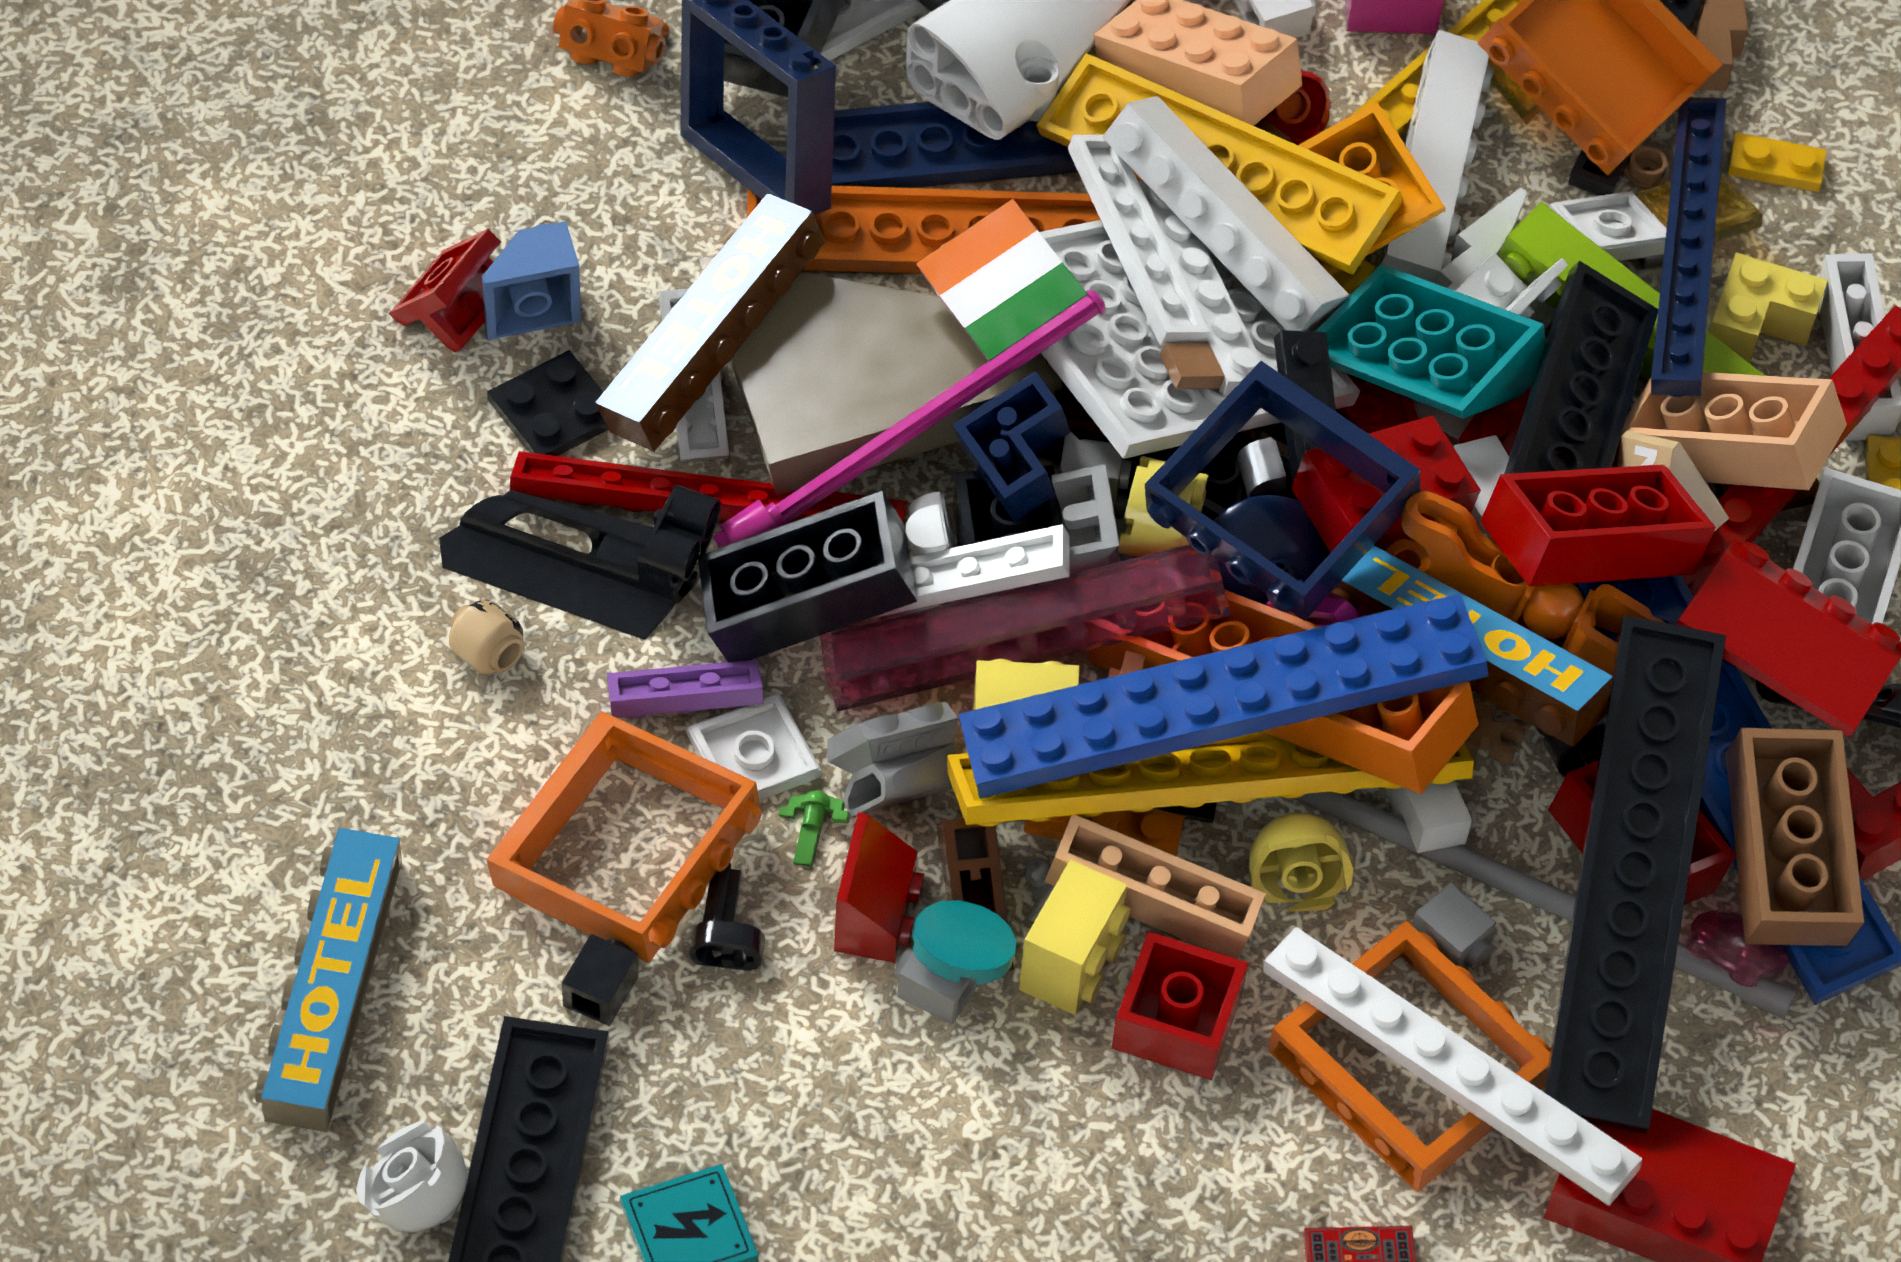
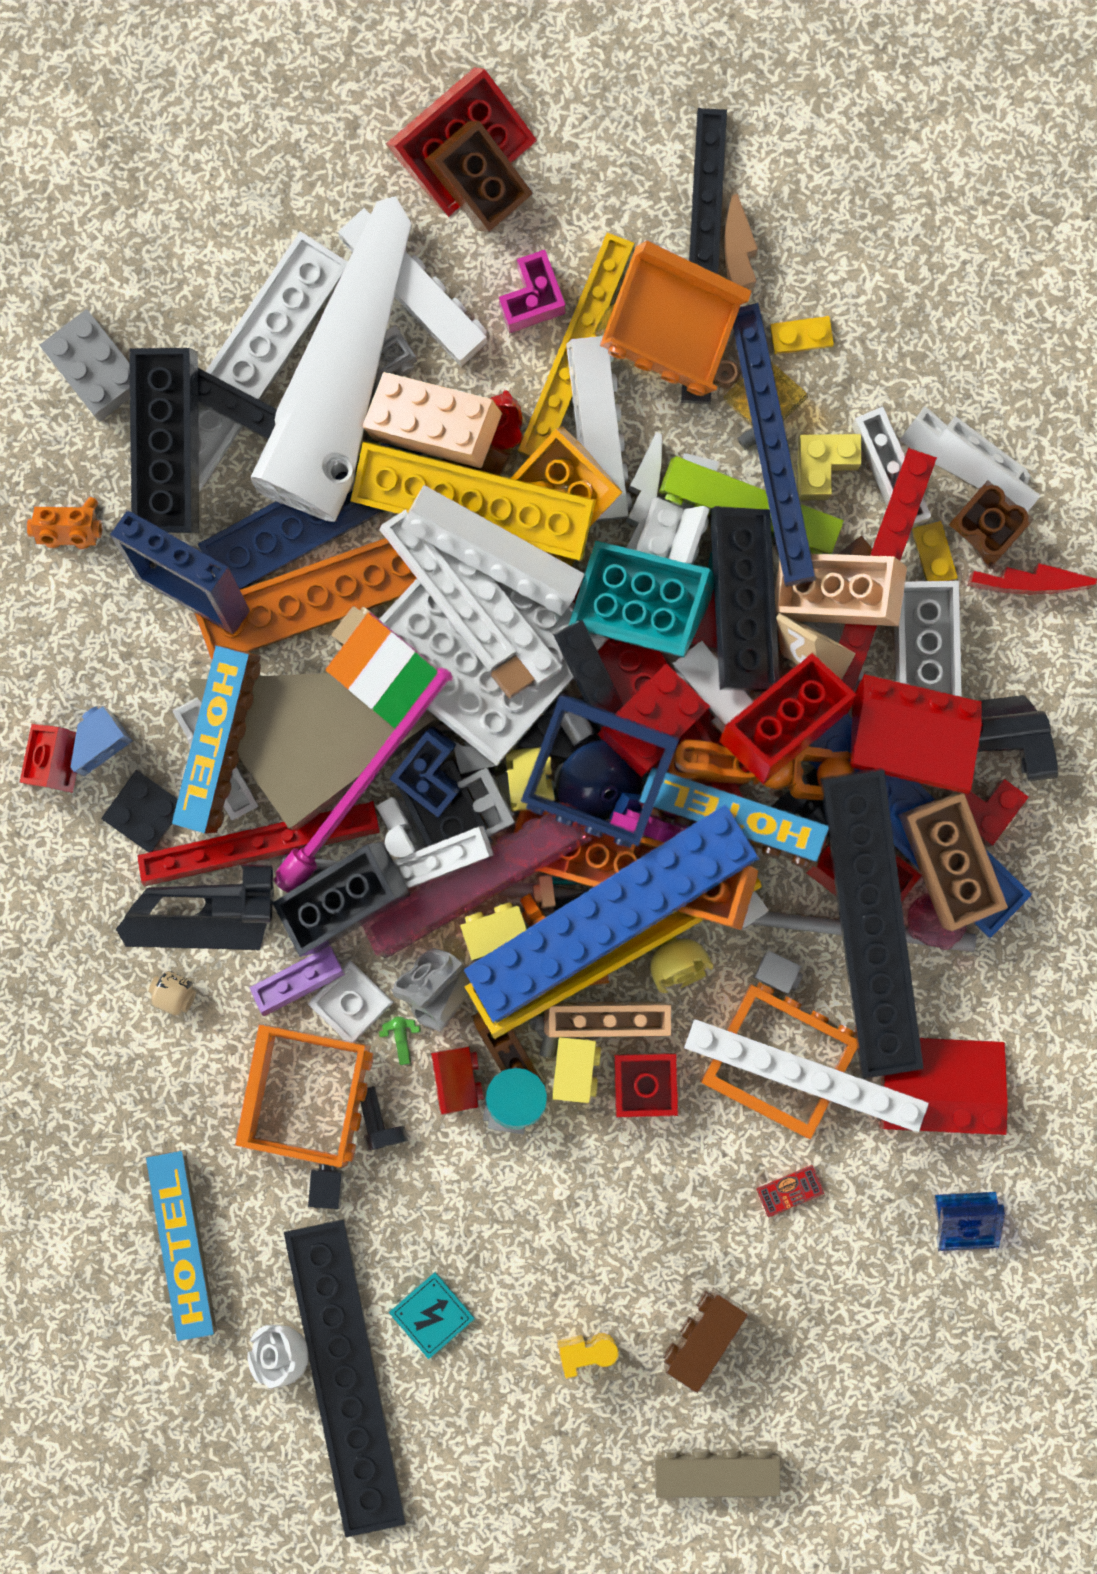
camera: 15 degrees left, 30 degrees up
white tile [1549,191,1667,261] -> none

